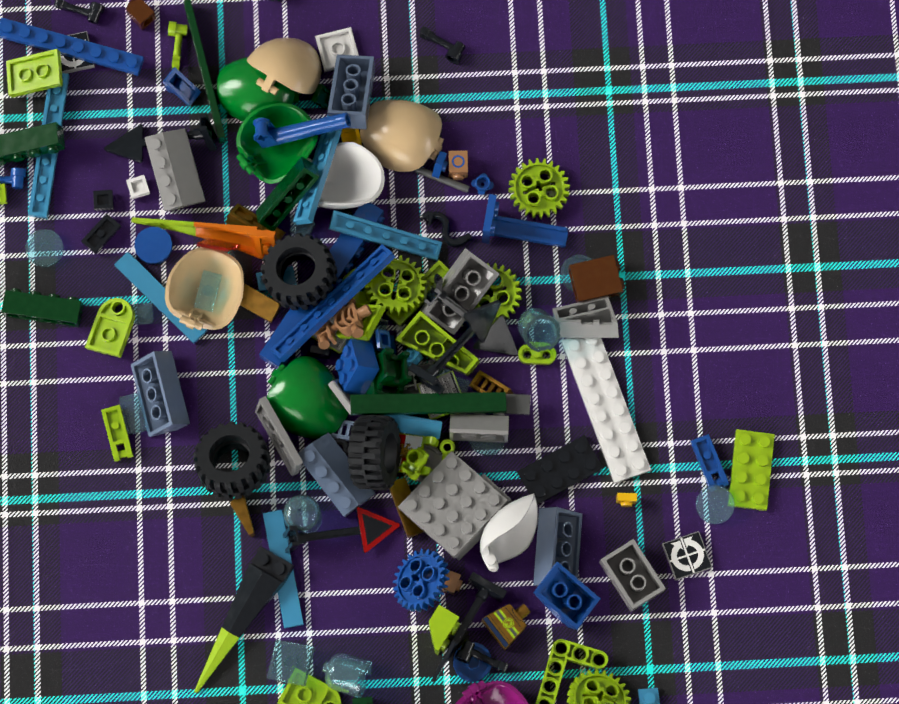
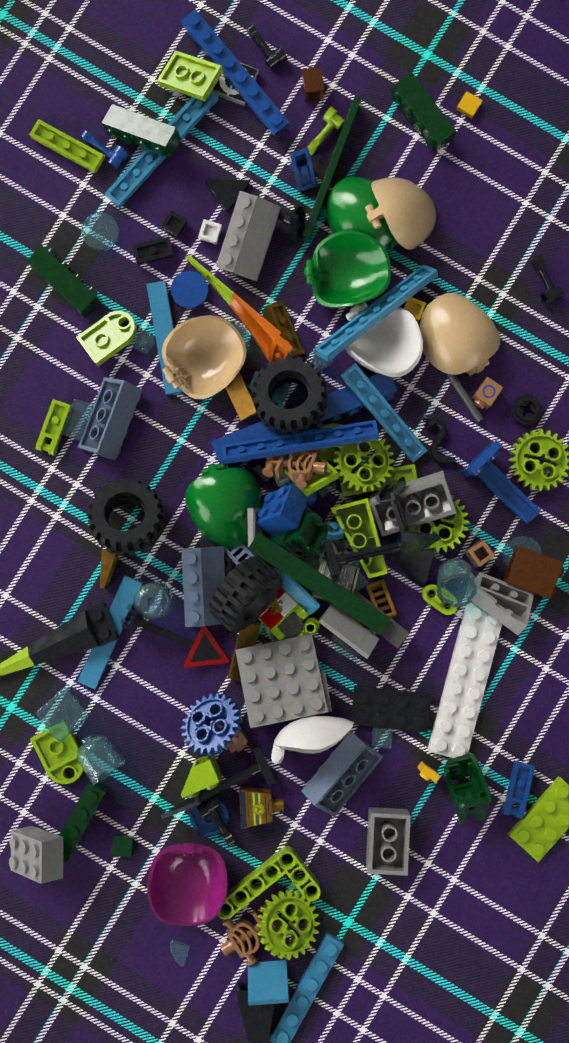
camera: 35 degrees right, 10 degrees up
clear light blue plate [194,270,222,312] -> none
clear red piece [197,239,241,252] -> none
blue axle [253,112,351,148] -> none
light grey tile [255,396,303,476] -> none
dark green brick [256,157,319,231] -> none
dark green tile [311,84,331,110] -> none
white tile [315,27,359,72] -> none
sand blue slope [327,54,375,129] -> none
blue slope [375,329,396,354] -> none
lime plate [399,446,430,481] -> none
blue plate [432,151,448,179] -> none
blue plate [471,173,494,195] -> none
blue slope [533,562,601,630] -> none
tile [662,531,713,581] -> none
clear light blue tile [696,485,735,524] -> none
none -> clear light blue tile [371,727,392,748]
none -> dark green piece [444,752,492,825]
none -> medium nougat brick [464,540,495,567]
none -> black gear [511,395,542,425]

